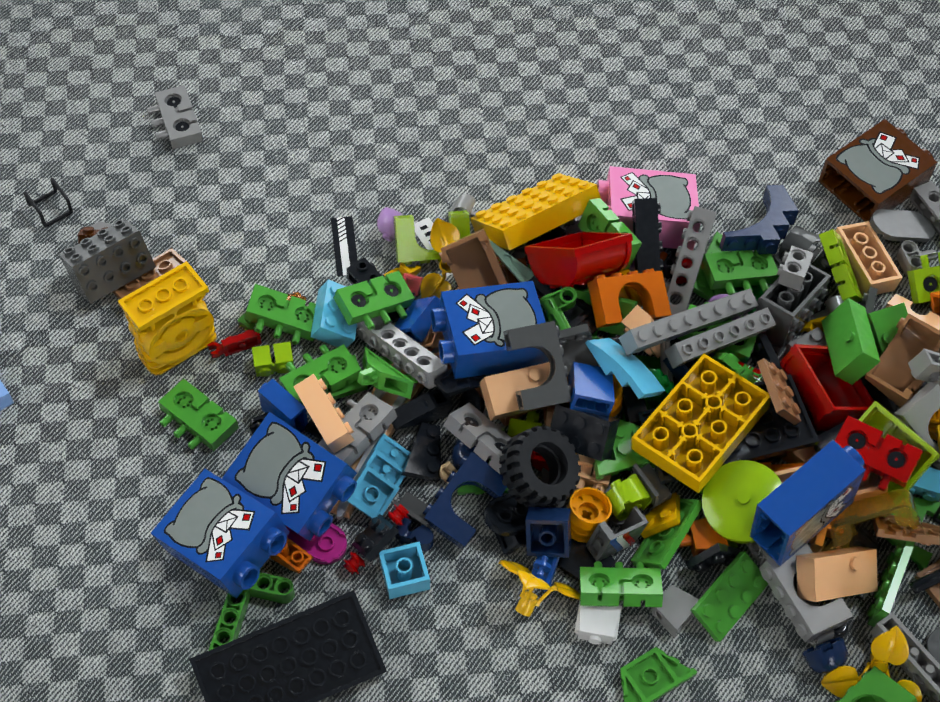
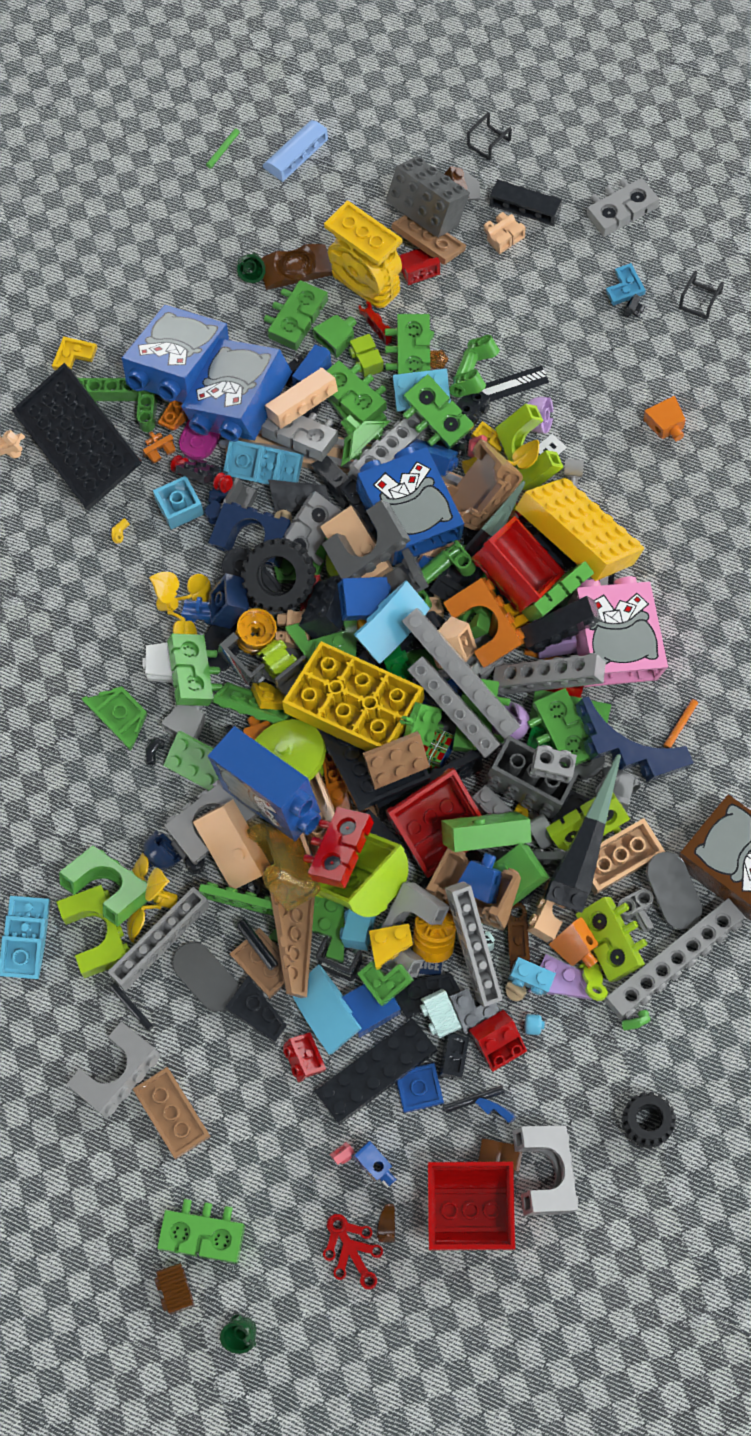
camera: 85 degrees right, 10 degrees up
none -> yellow plate [52,336,98,370]
none -> yellow arm [111,518,130,544]
none -> orange hips [142,431,176,464]
none -> black arm [146,738,165,765]
none -> dark green helmet [236,252,266,283]
none -> reddish brown slope [261,244,333,290]
none -> bright green torso [313,315,357,358]
none -> bright green piece [449,334,500,397]
none -> blue torso [458,853,502,904]
none -> light nougat hips [484,212,526,254]
none -> black brick [489,179,562,226]
none -> black plate [544,754,621,913]
none -> dark azure plate [606,263,646,306]
none -> black tile [622,294,645,318]
none -> orange torso [643,396,686,441]
none -> orange bar [663,699,698,748]
none -> black piece [679,271,724,319]

